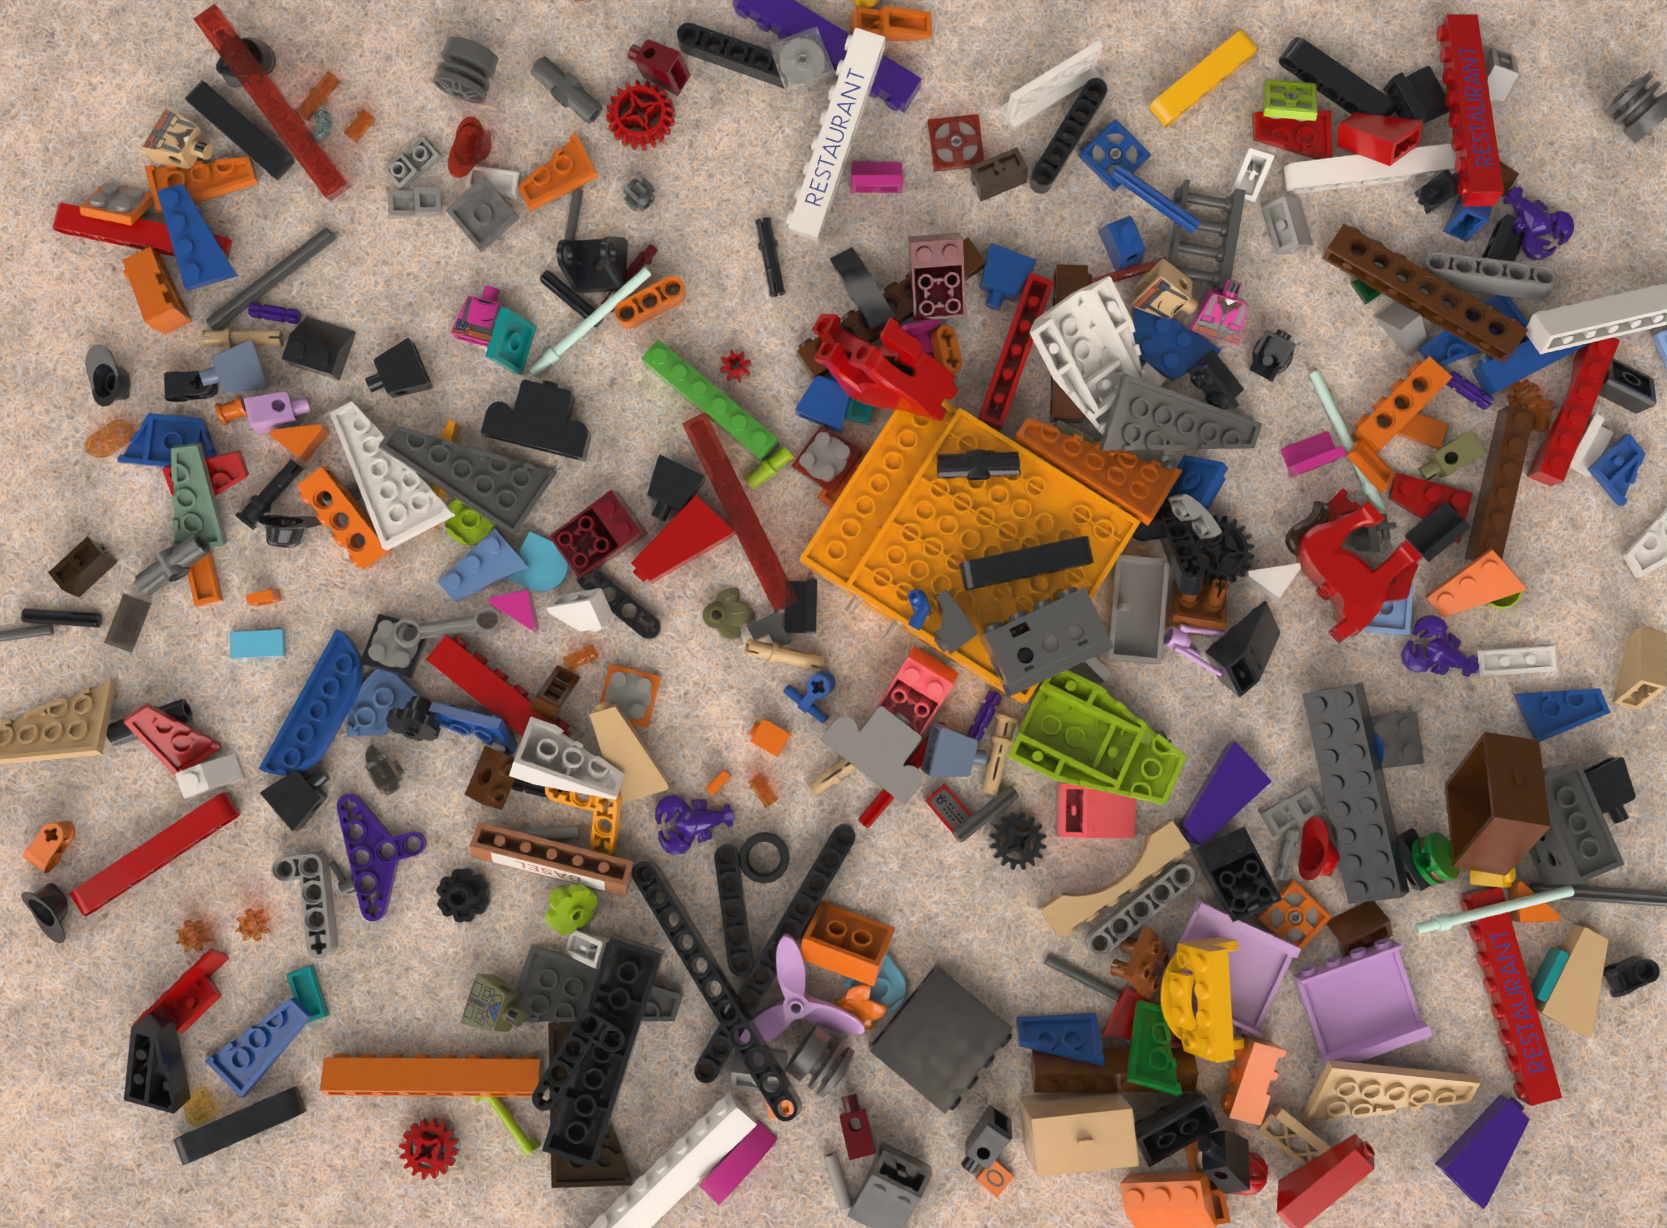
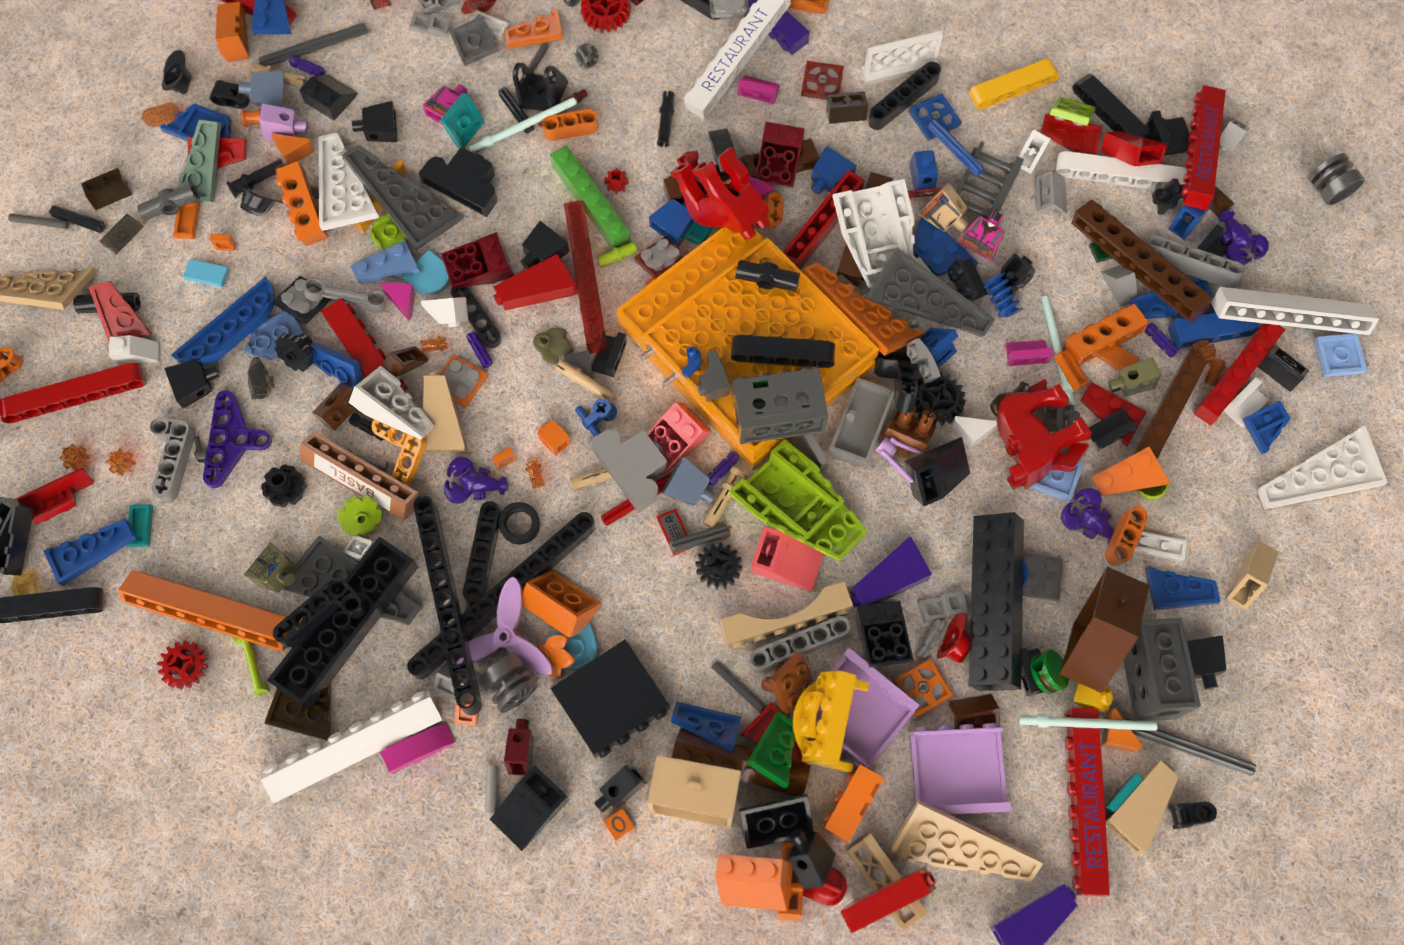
camera: 20 degrees right, 15 degrees down
none -> dark purple axle [466,331,493,368]
none -> blue piece [983,273,1023,318]
none -> orange beam [1105,506,1148,566]

